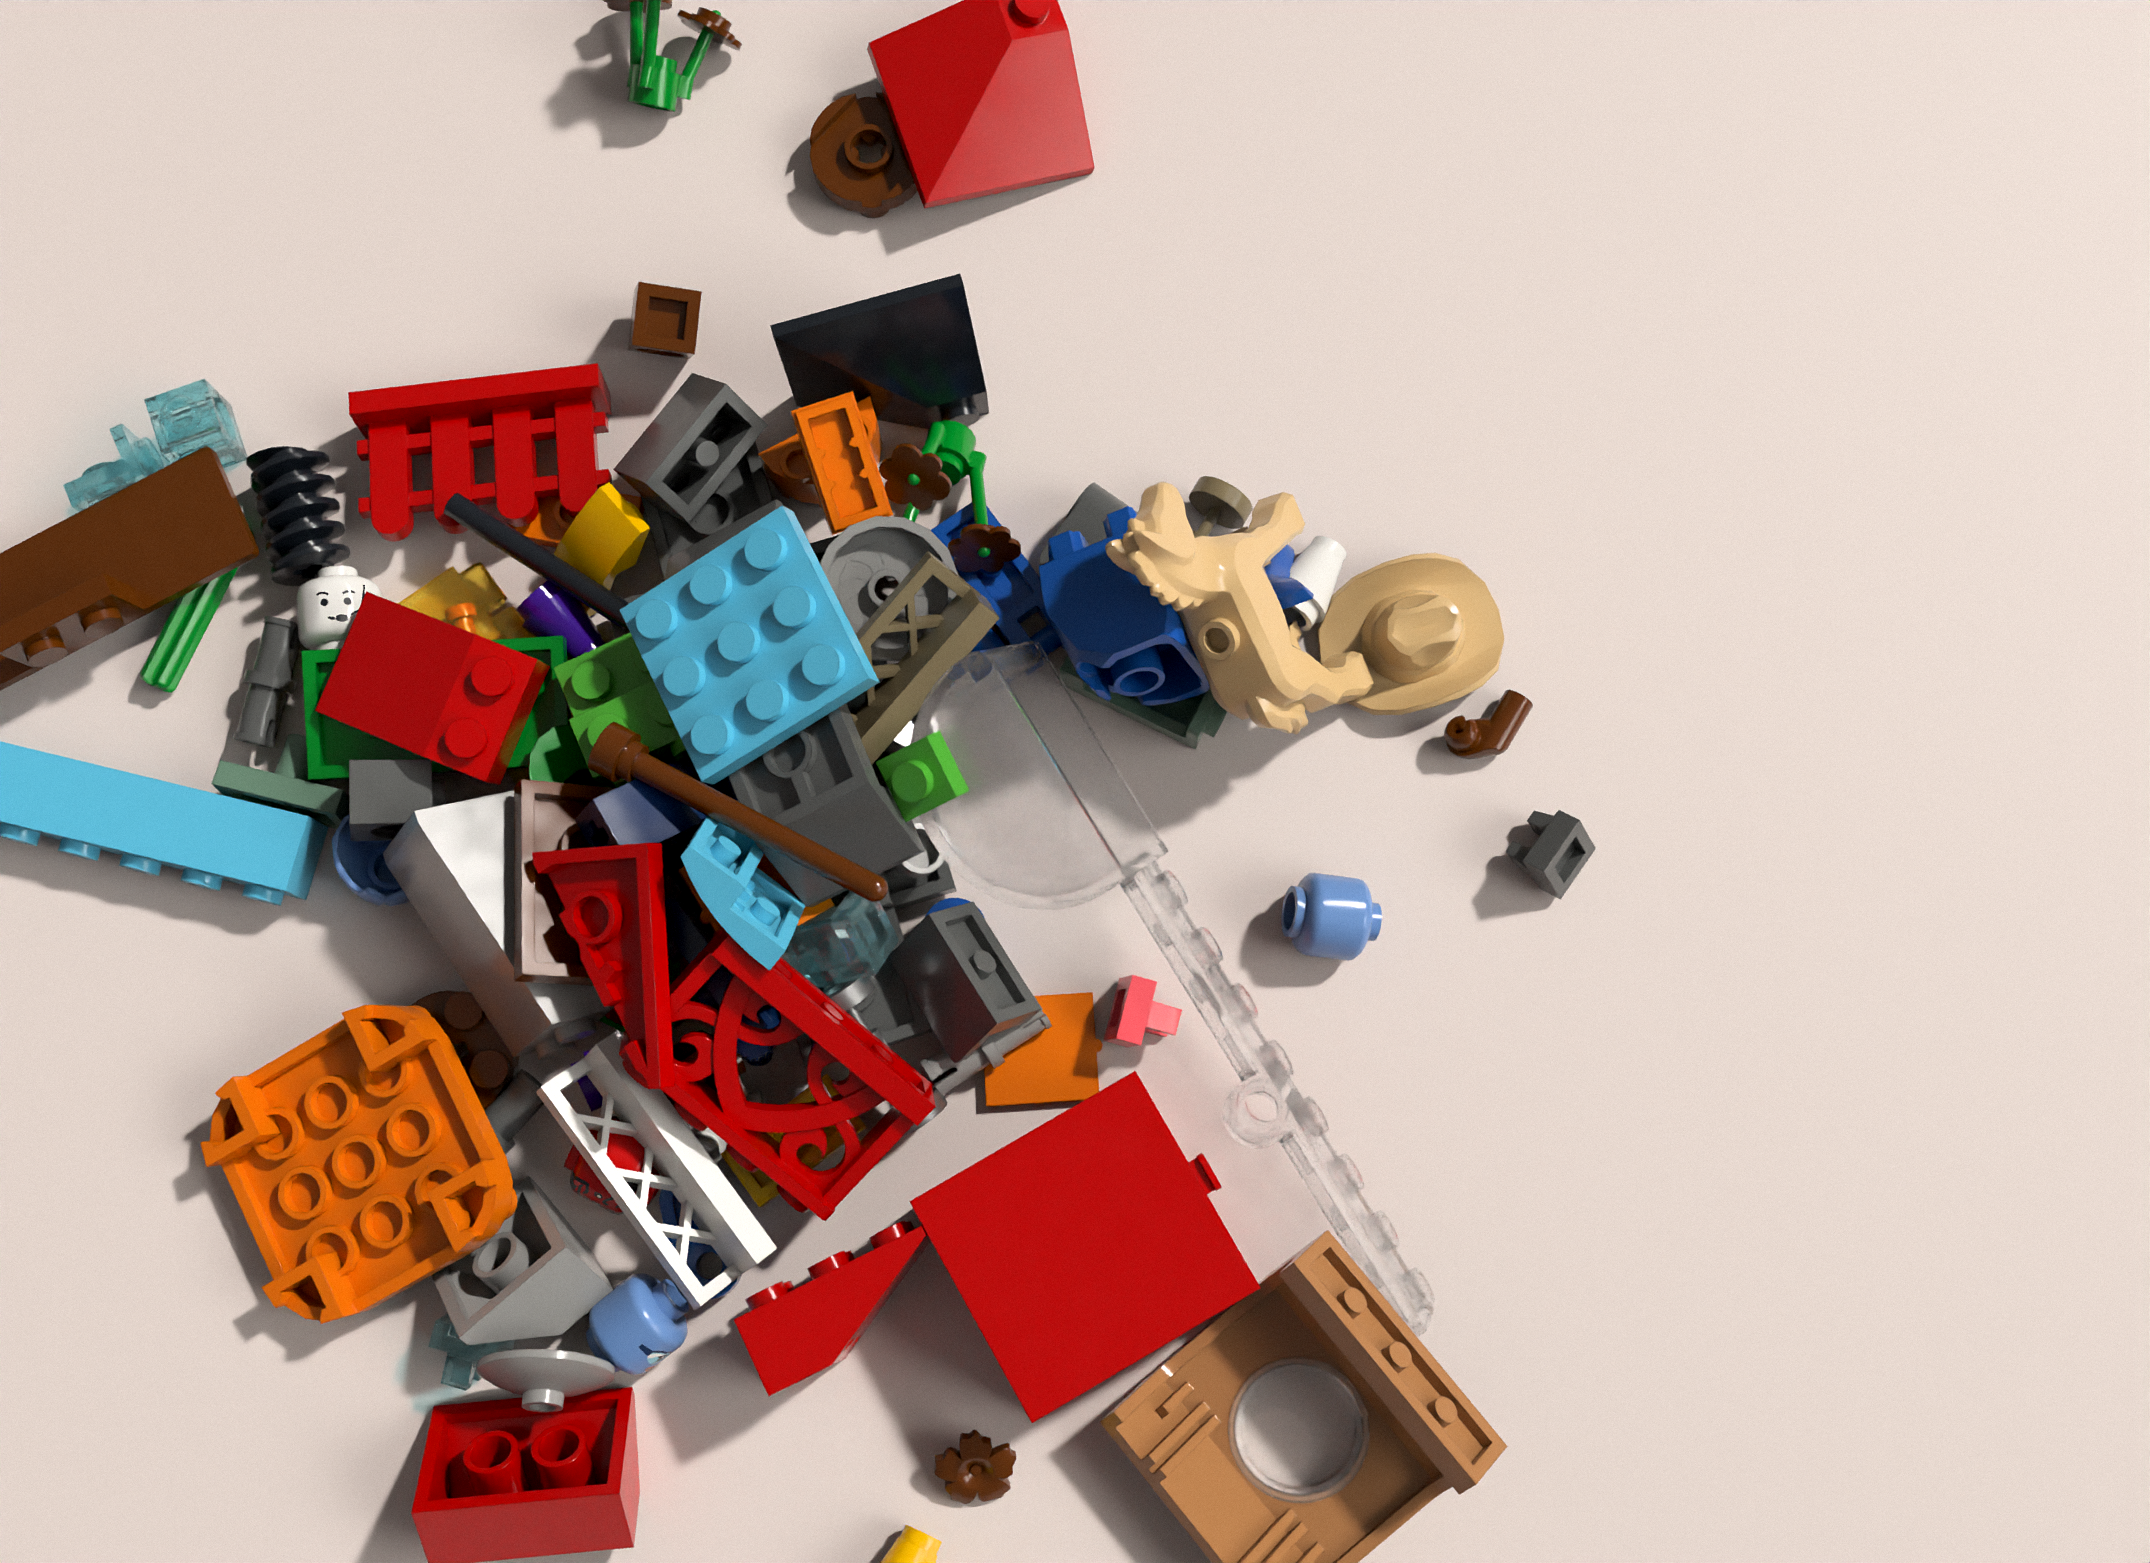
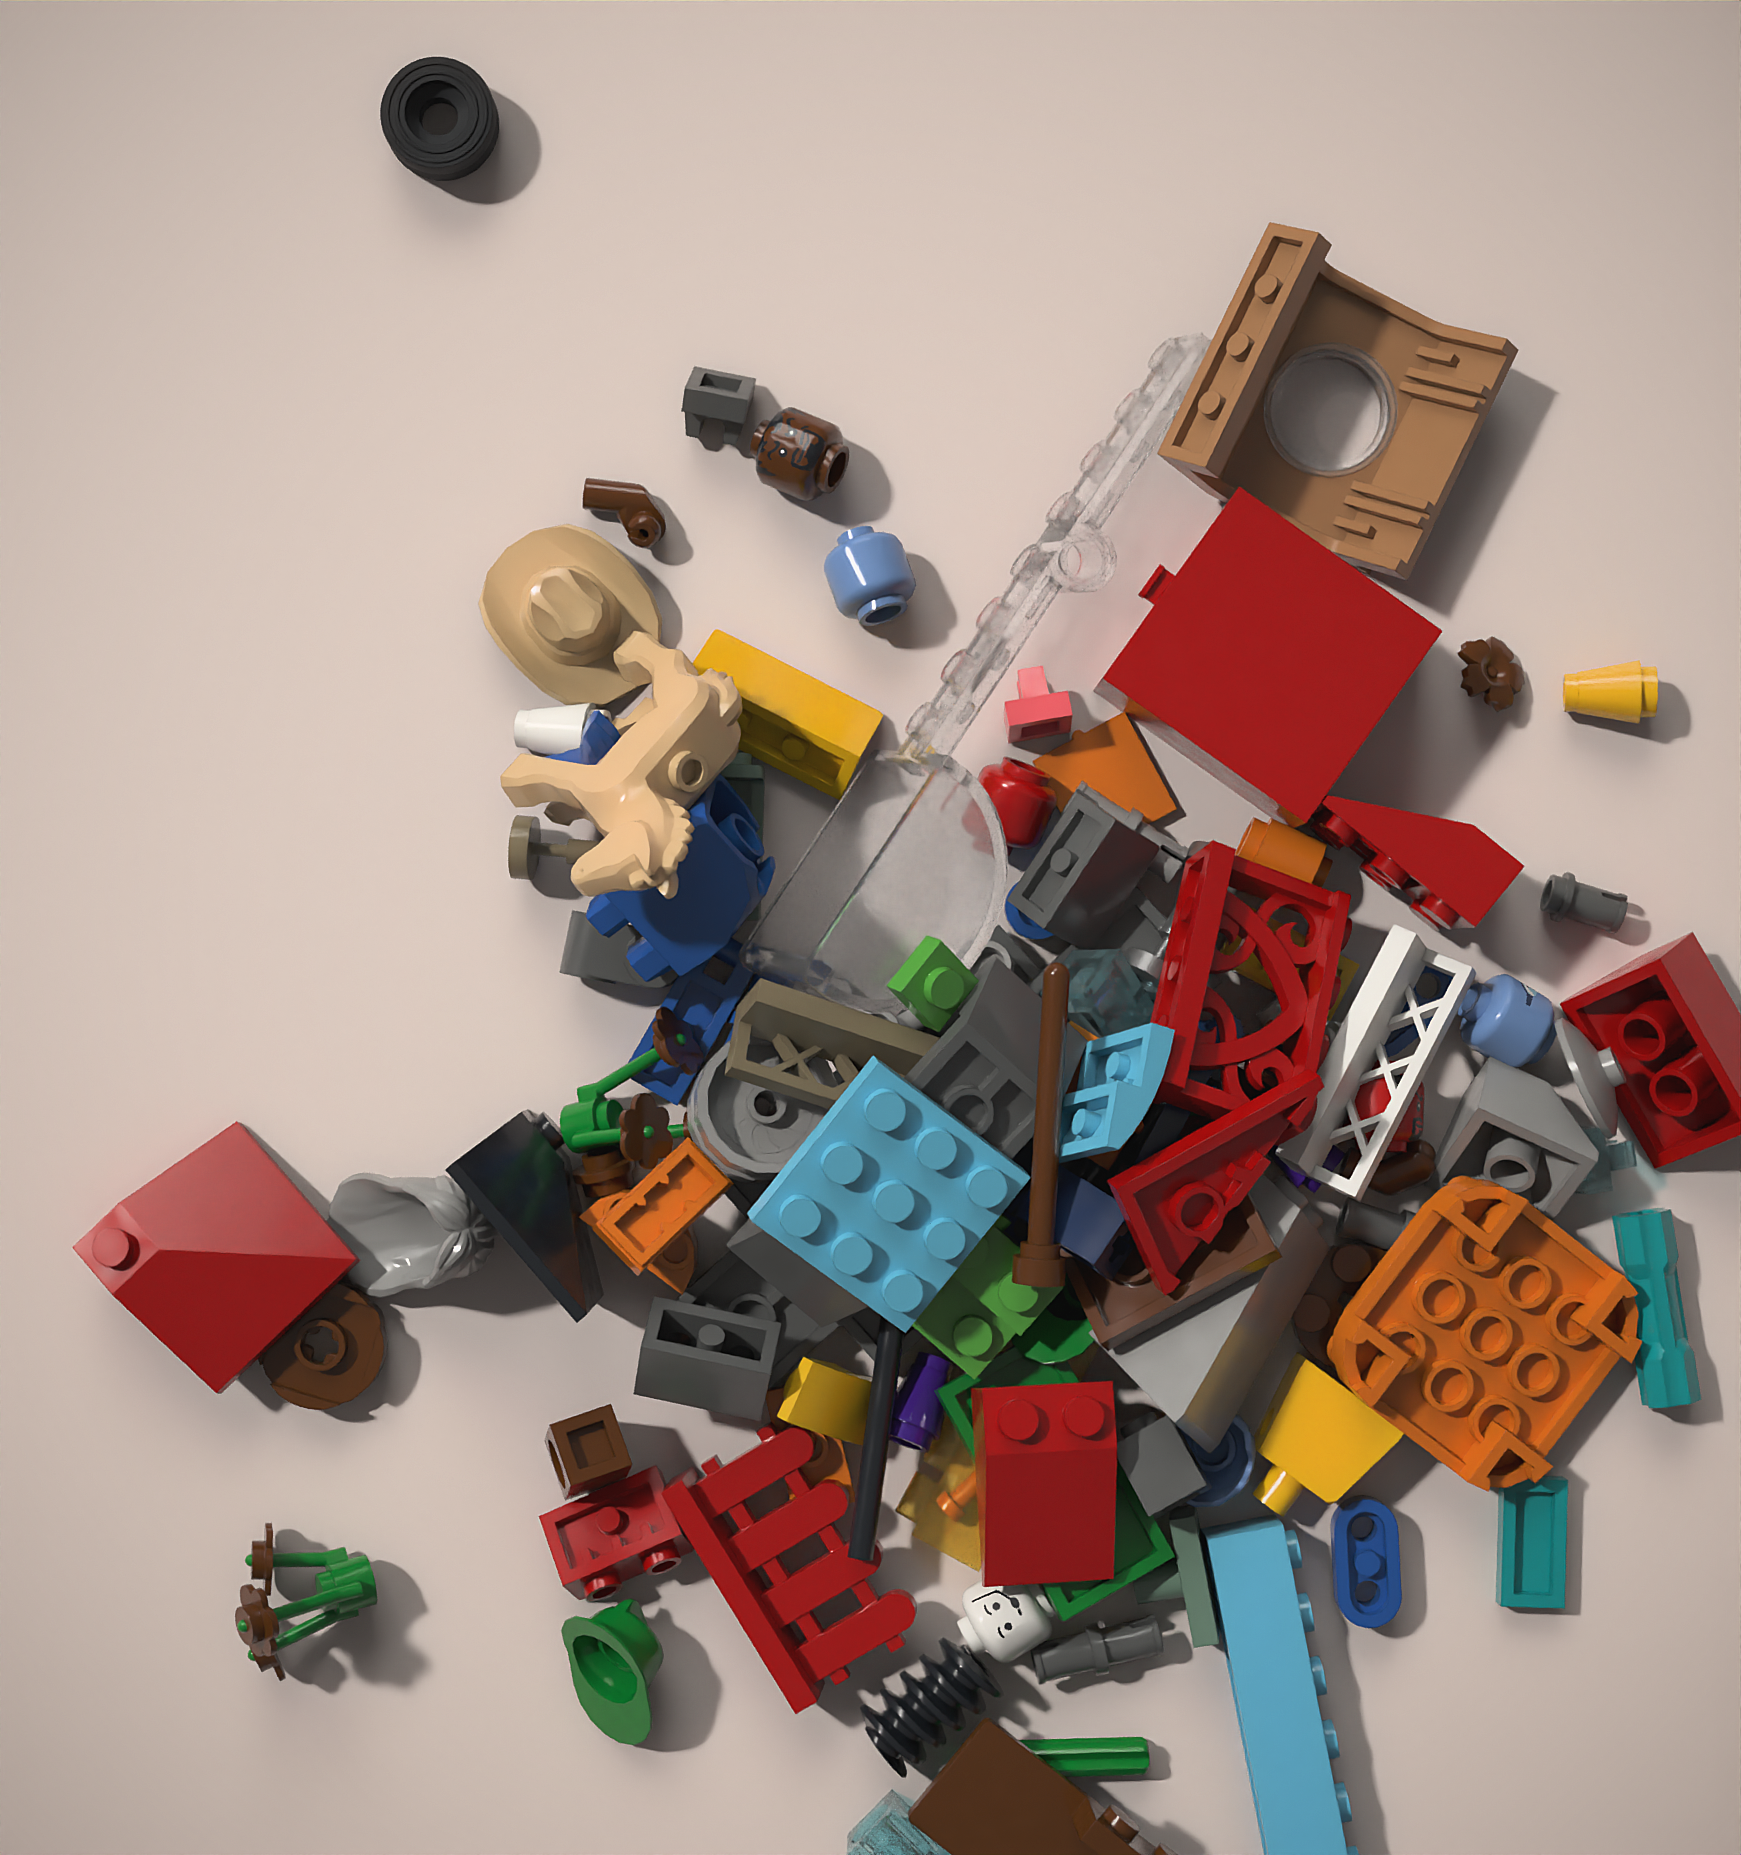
camera: 120 degrees left, 10 degrees up
none -> light grey hair [327,1173,501,1297]
none -> black tyre [380,57,499,181]
none -> red bracket [539,1465,695,1601]
none -> green piece [561,1598,664,1745]
none -> reddish brown plate [572,1146,636,1197]
none -> yellow panel [692,629,883,800]
none -> reddish brown head [750,407,849,501]
none -> red head [964,757,1058,856]
none -> orange brick [1235,817,1333,888]
none -> yellow torso [1252,1352,1404,1517]
none -> blue plate [1330,1495,1402,1628]
none -> reddish brown arm [1338,1139,1436,1196]
none -> teal tile [1496,1476,1568,1609]
none -> dark grey pin [1540,872,1628,934]
none -> teal axle [1612,1208,1702,1408]

